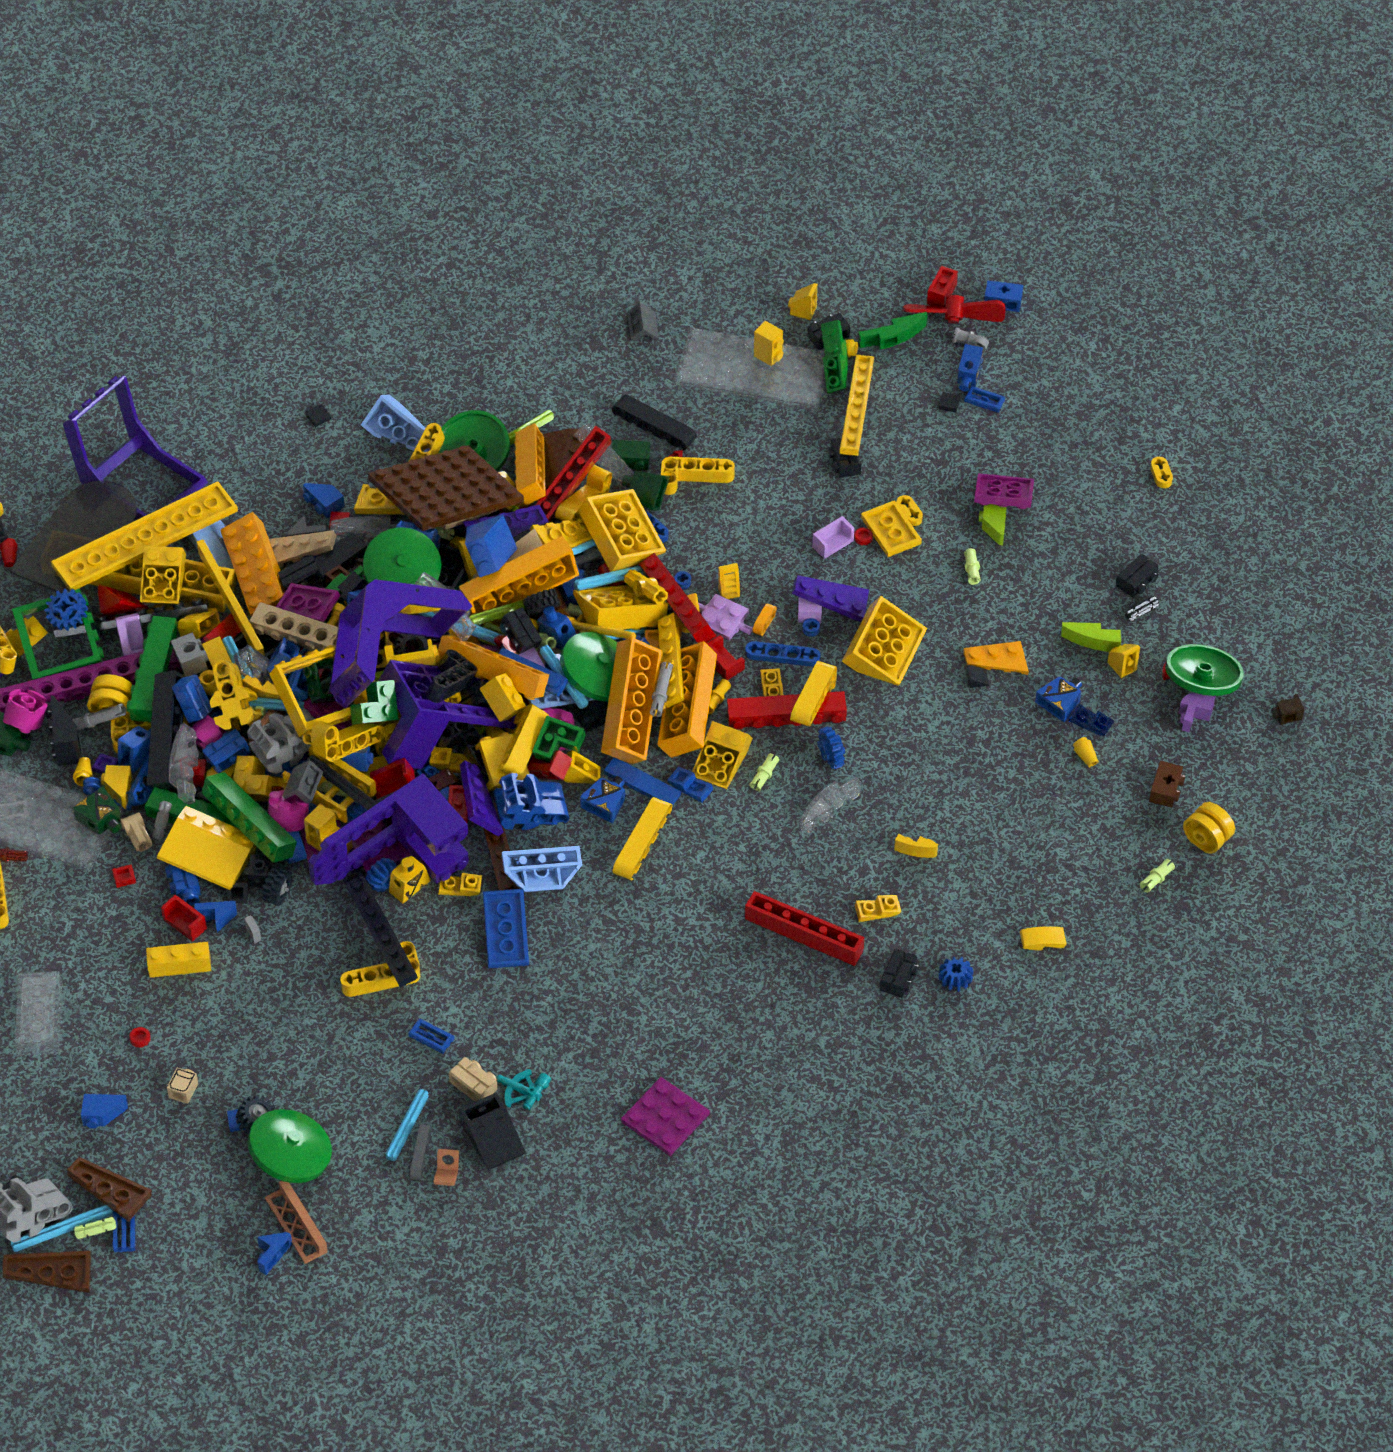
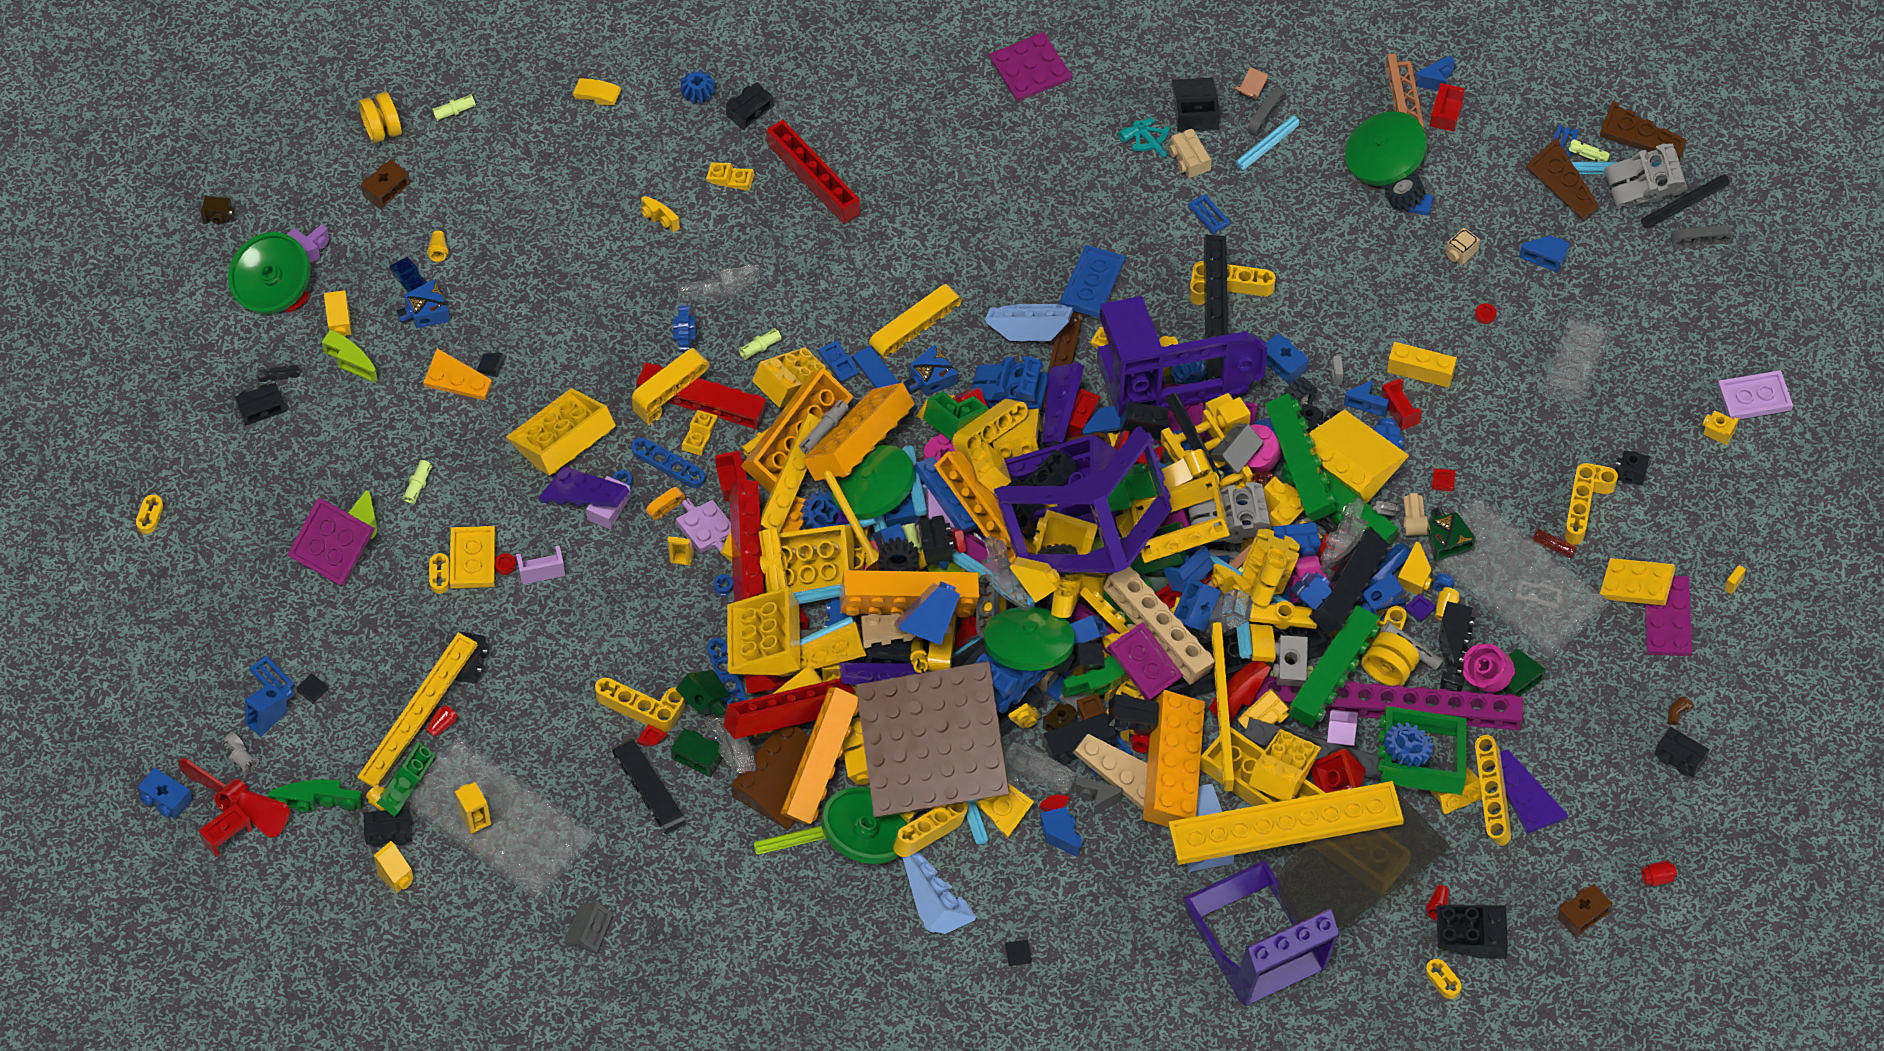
camera: 155 degrees left, 5 degrees up
none -> red cone [425,704,458,738]
none -> blue brick [1266,333,1309,385]
none -> red panel [1430,83,1465,132]

